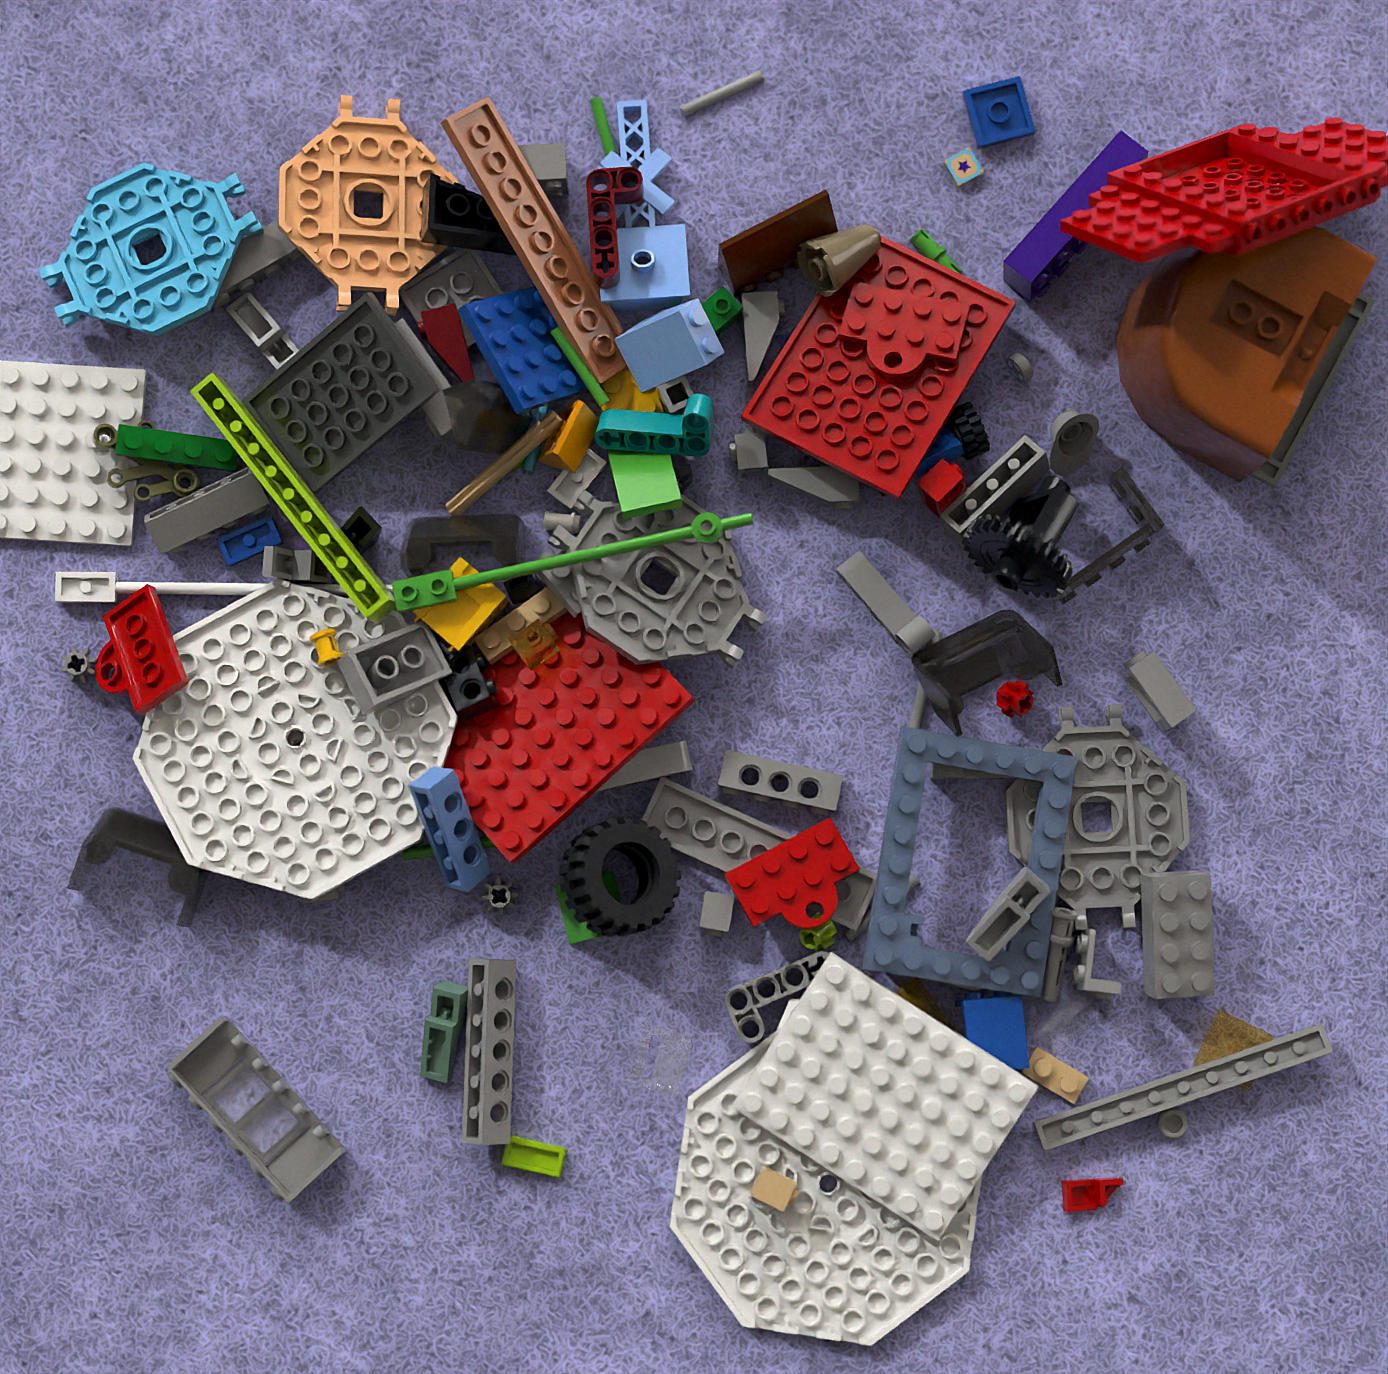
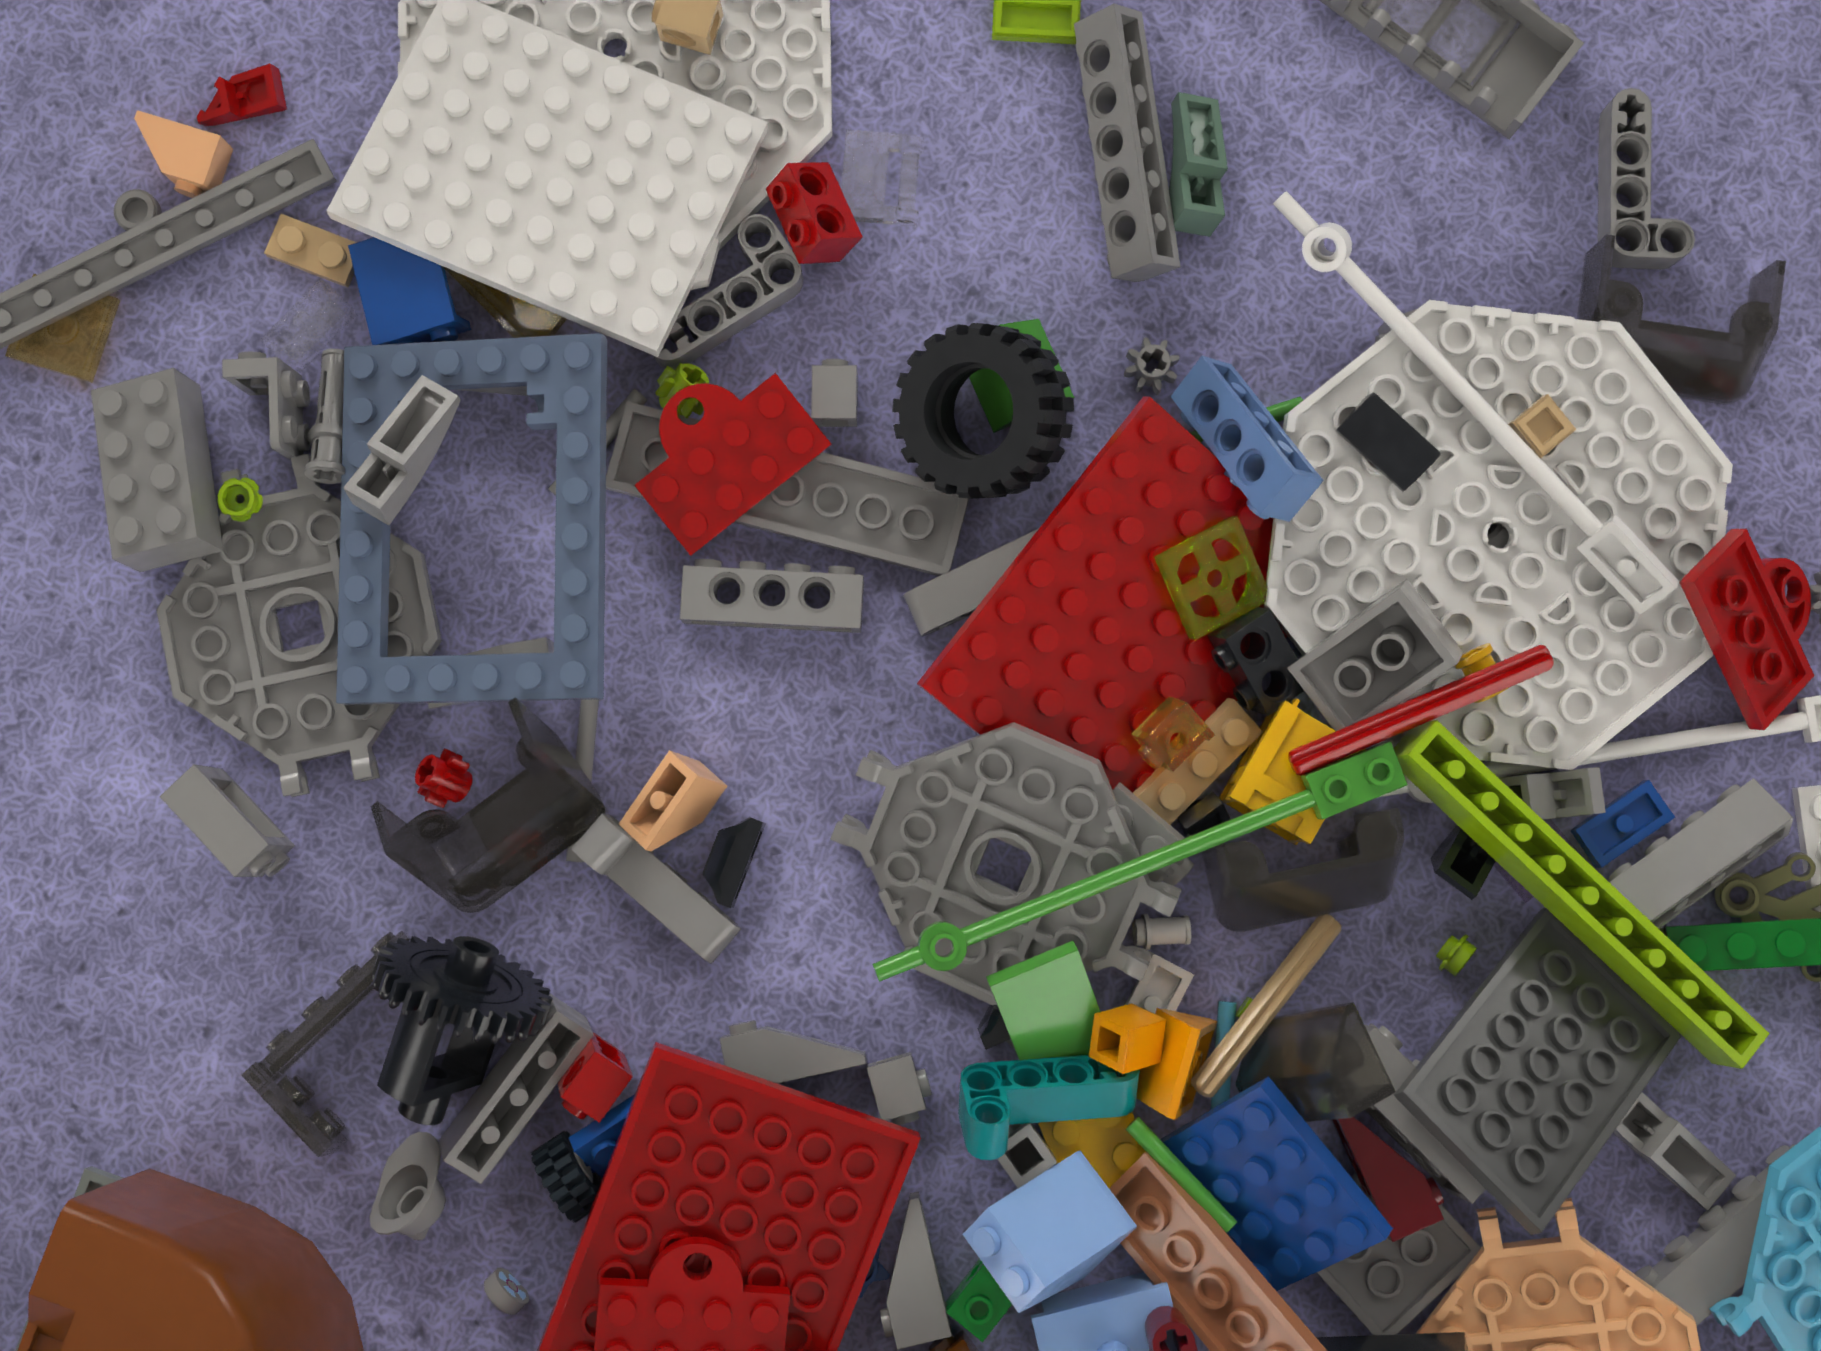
camera: 175 degrees right, 0 degrees up
none -> light nougat slope [134,110,233,198]
none -> lime plate [218,477,263,522]
none -> light nougat slope [619,750,727,852]
none -> black slope [702,817,766,908]
none -> red brick [766,162,863,264]
none -> light orange brick [1089,1003,1166,1074]
none -> clear neon green piece [1154,516,1267,640]
none -> white bar [1273,191,1680,615]
none -> red axle [1288,645,1554,776]
none -> black slope [1335,393,1441,492]
none -> lime plate [1436,934,1478,977]
none -> tan tile [1508,394,1576,459]
none -> light grey beam [1597,88,1695,270]

